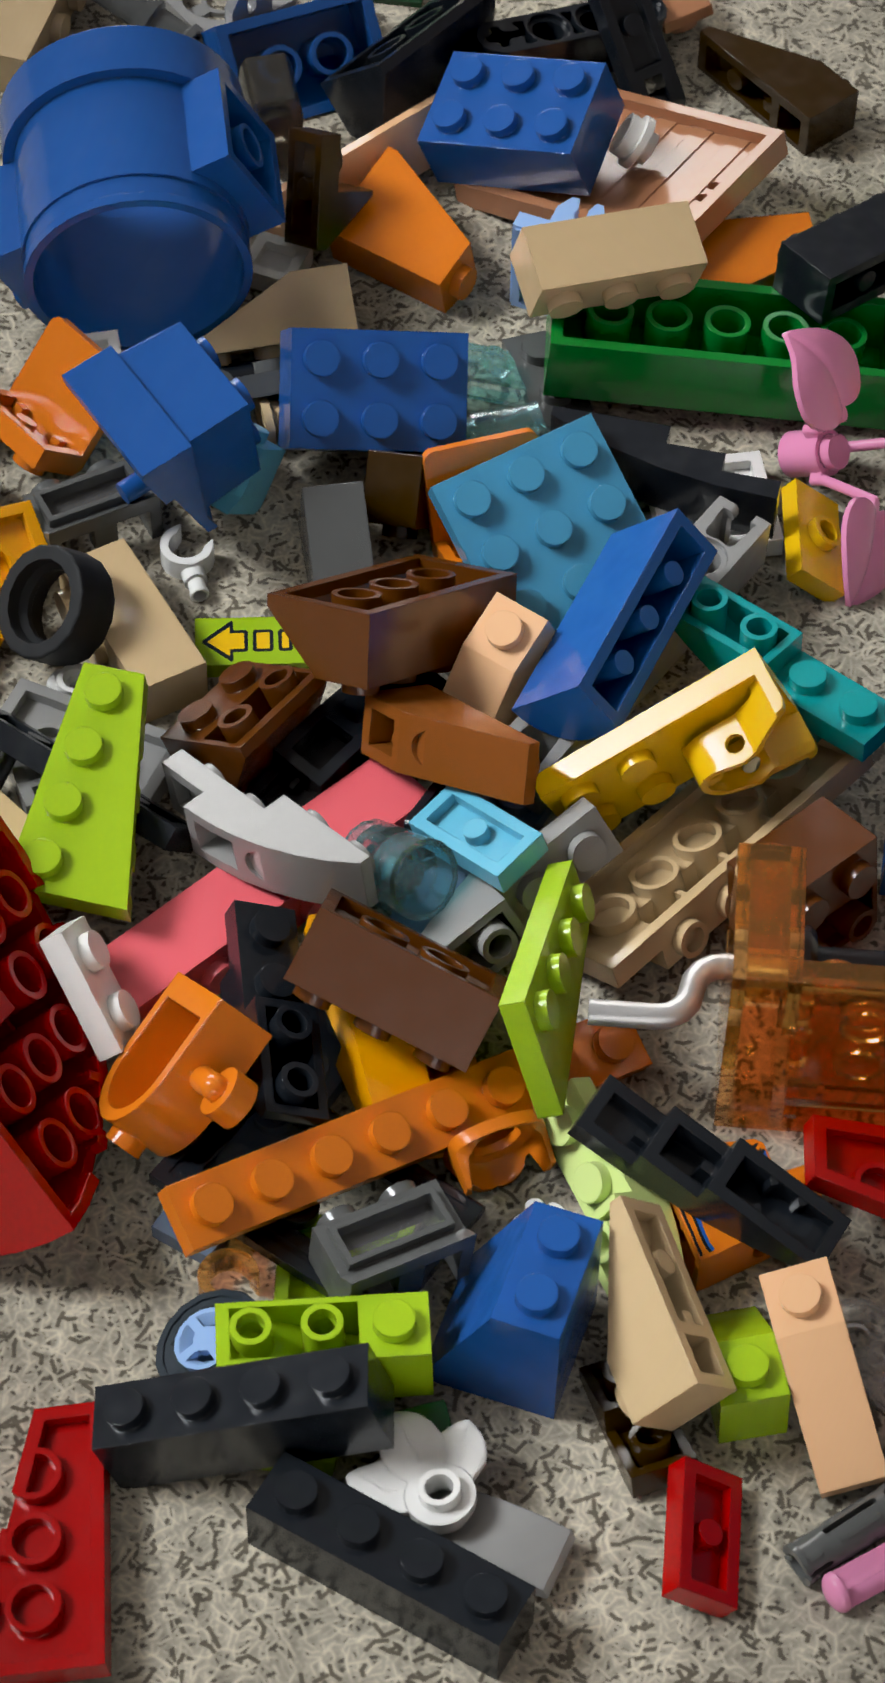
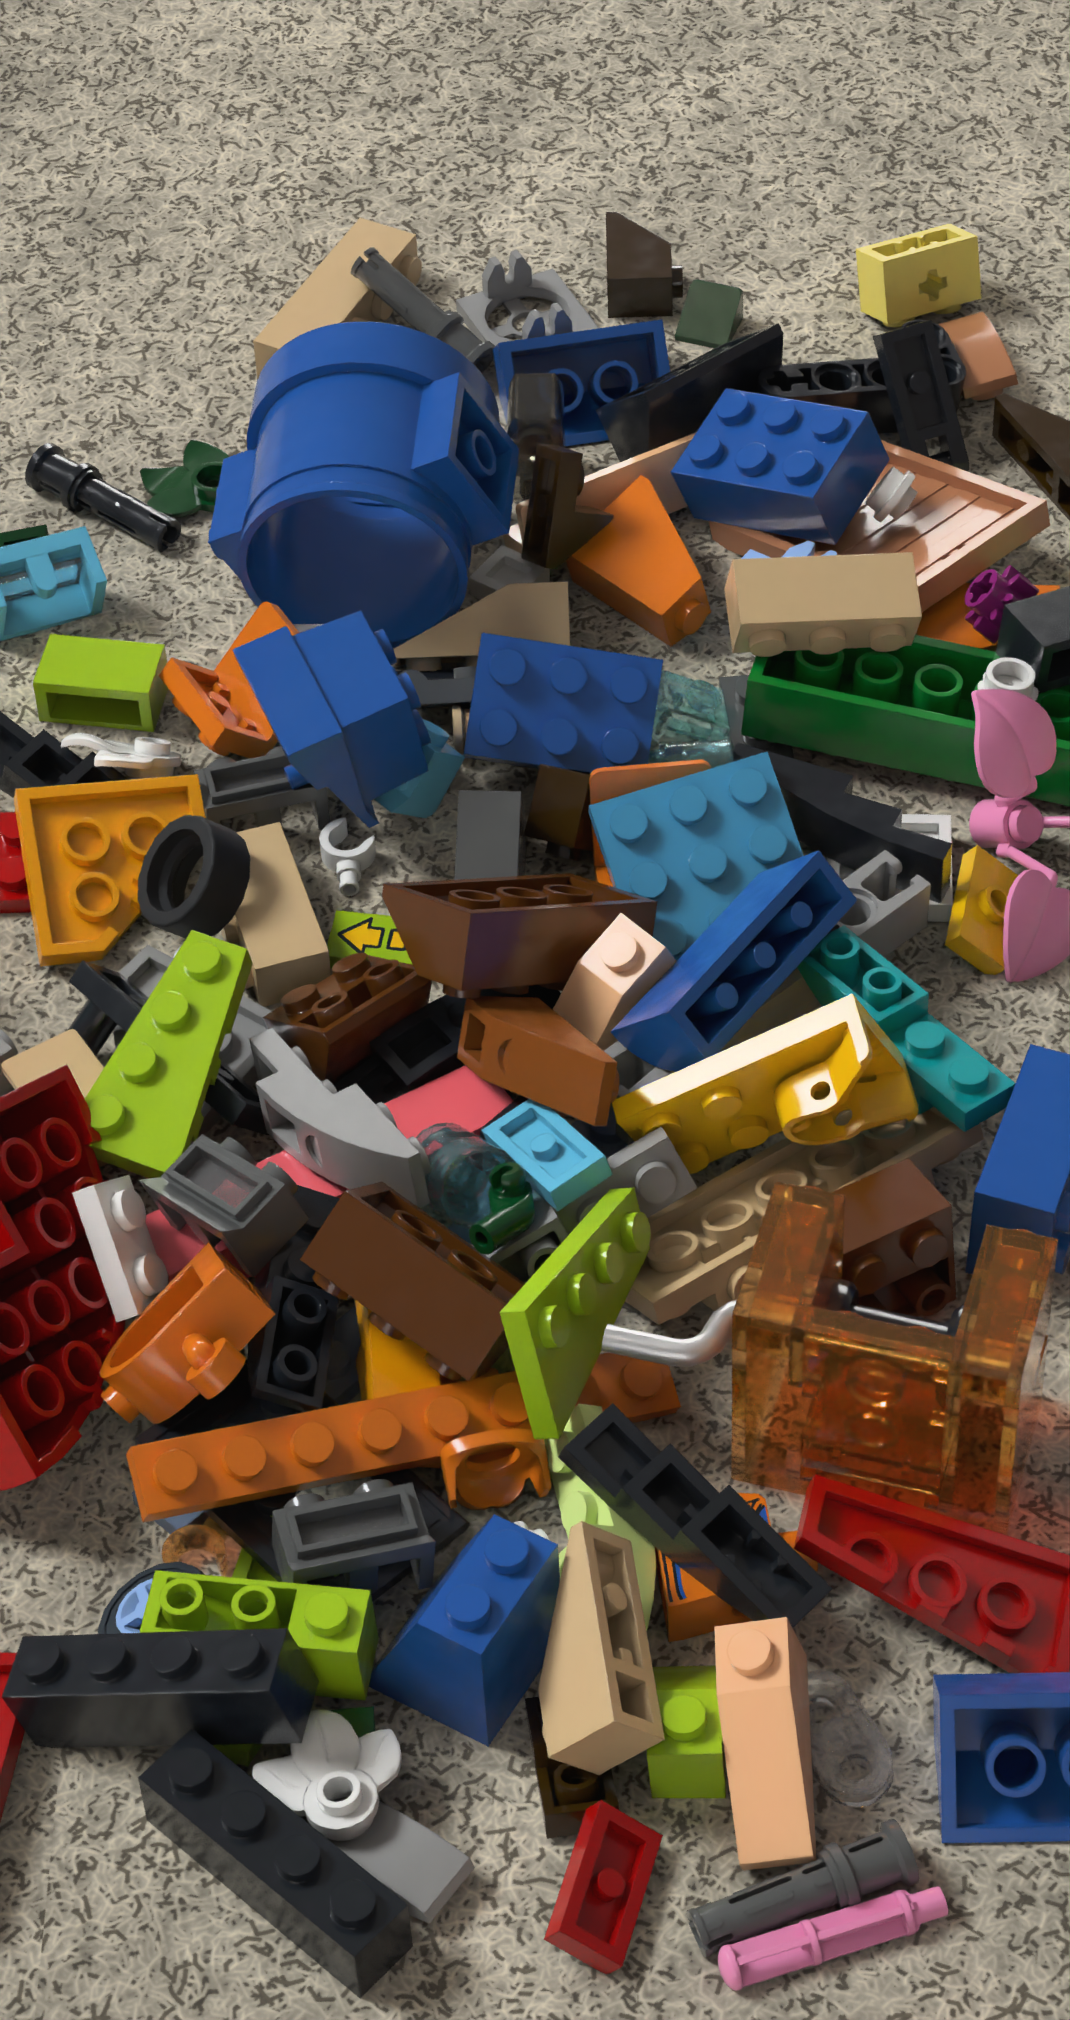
camera: 15 degrees right, 5 degrees down
none -> dark grey window [139,1134,309,1278]
none -> dark green arm [469,1162,535,1255]
none -> magenta gear [965,565,1039,644]
none -> white plate [977,657,1039,701]

